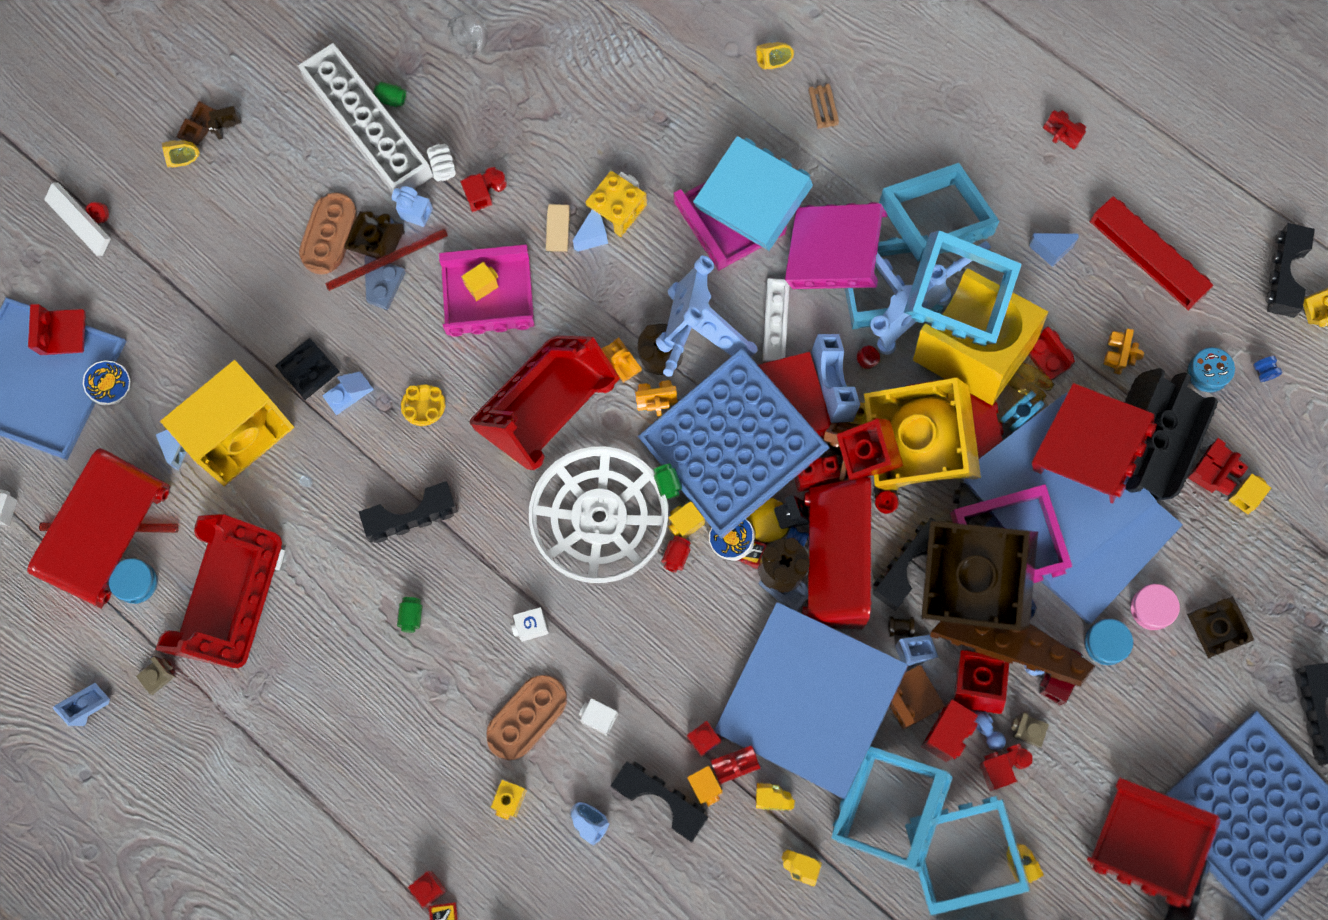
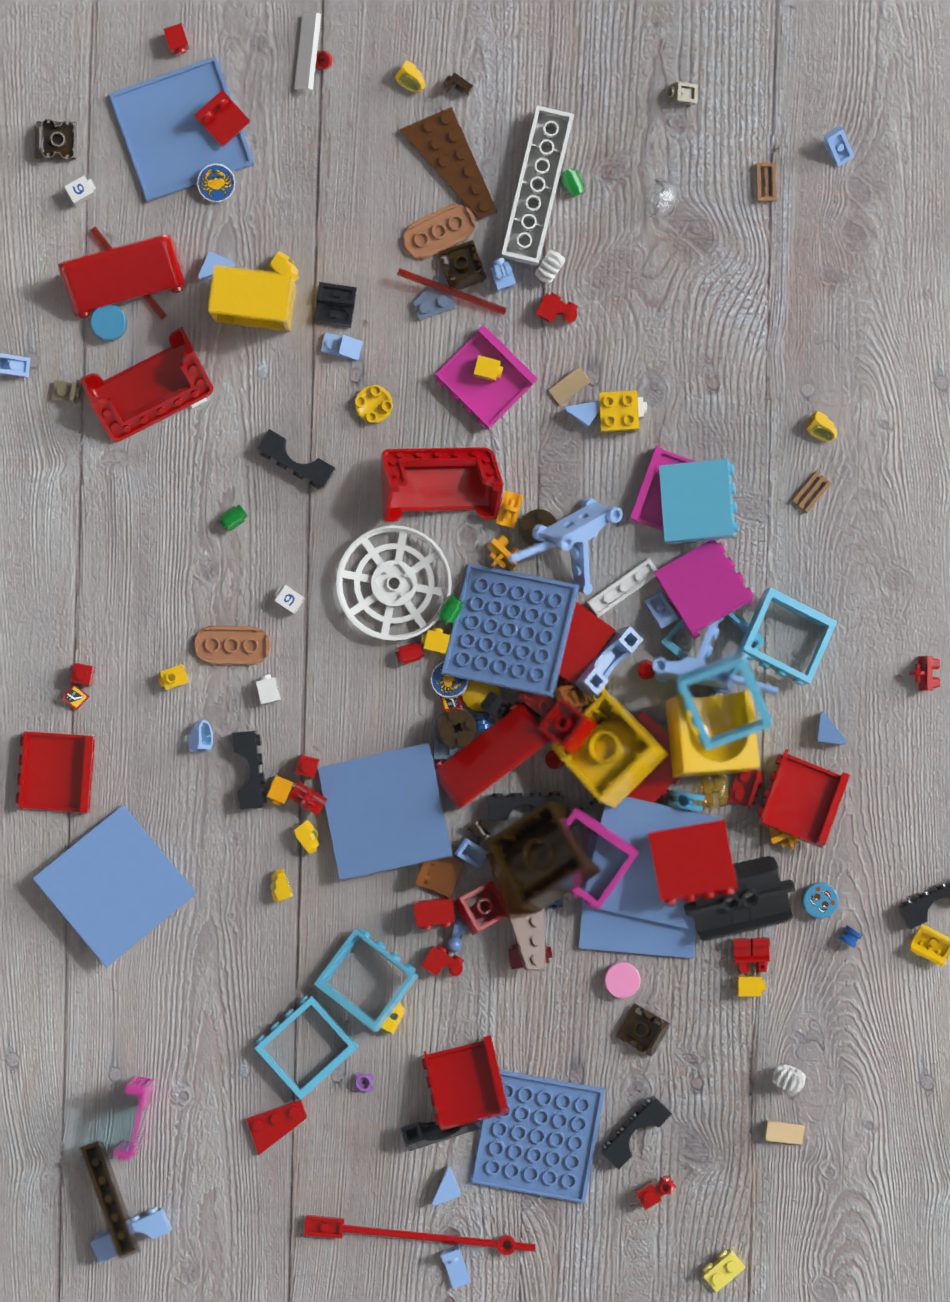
camera: 45 degrees right, 15 degrees up
reddish brown slope [176,101,215,146] -> none
medium azure window [831,746,953,873] -> none
dark tan bracket [1011,712,1049,748] -> none
dark azure head [1084,619,1133,665] -> none
red brick [1090,196,1214,311] -> none
none -> reddish brown wing [399,107,497,220]
none -> light blue slope [645,592,678,628]
none -> red panel [756,749,850,848]

